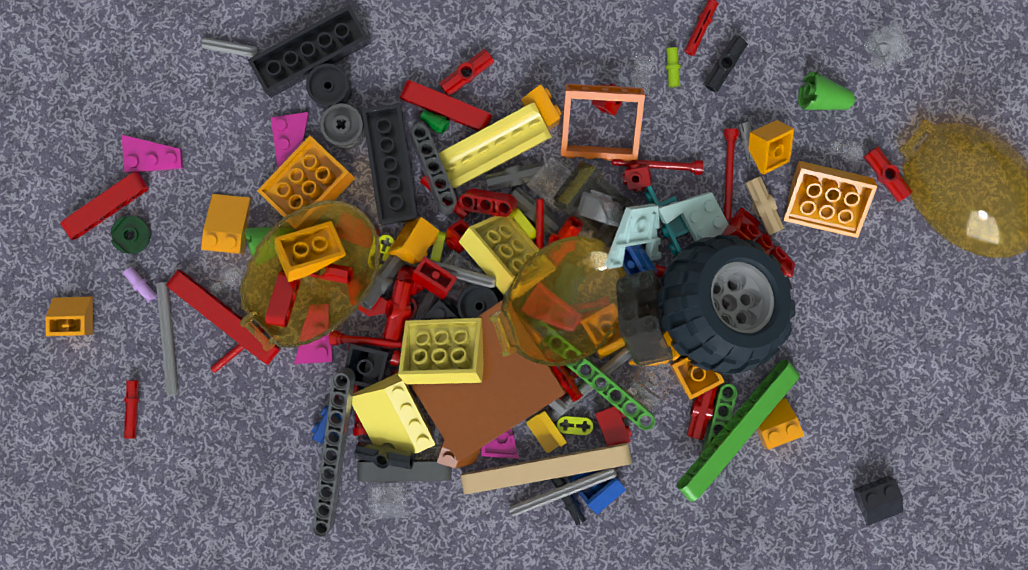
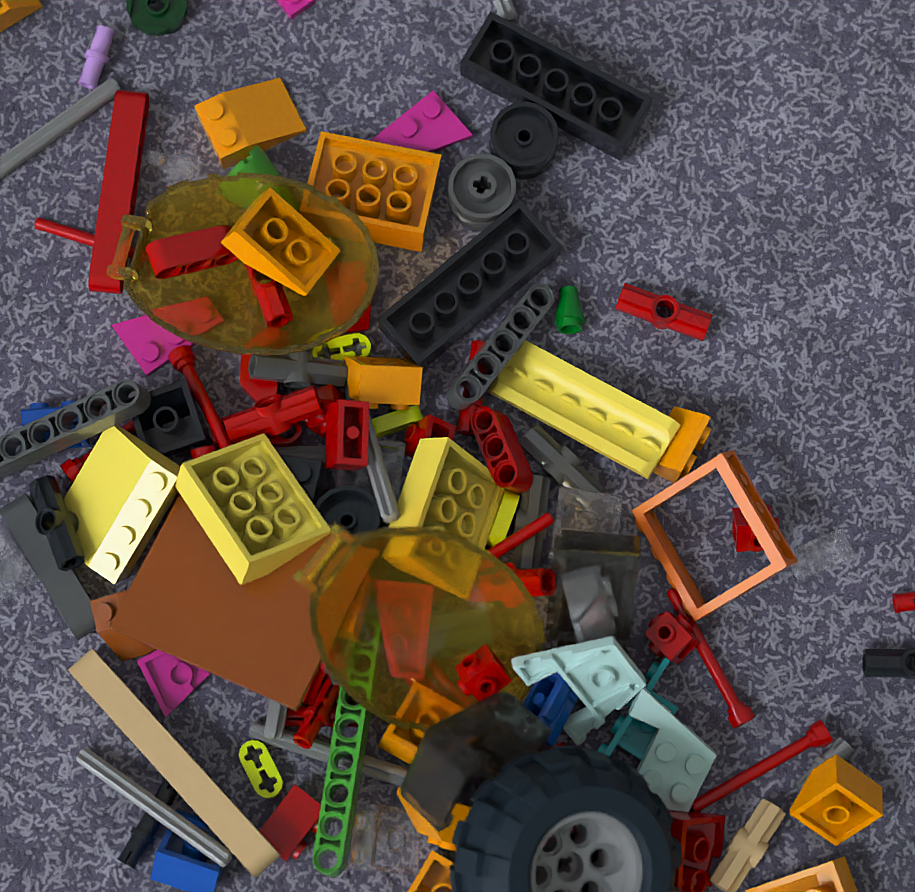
camera: 60 degrees right, 10 degrees down
red beam [399,80,492,132] -> none
yellow panel [526,410,567,453] -> none
lime pin [665,47,681,88] -> none
none -> red brick [455,644,512,704]

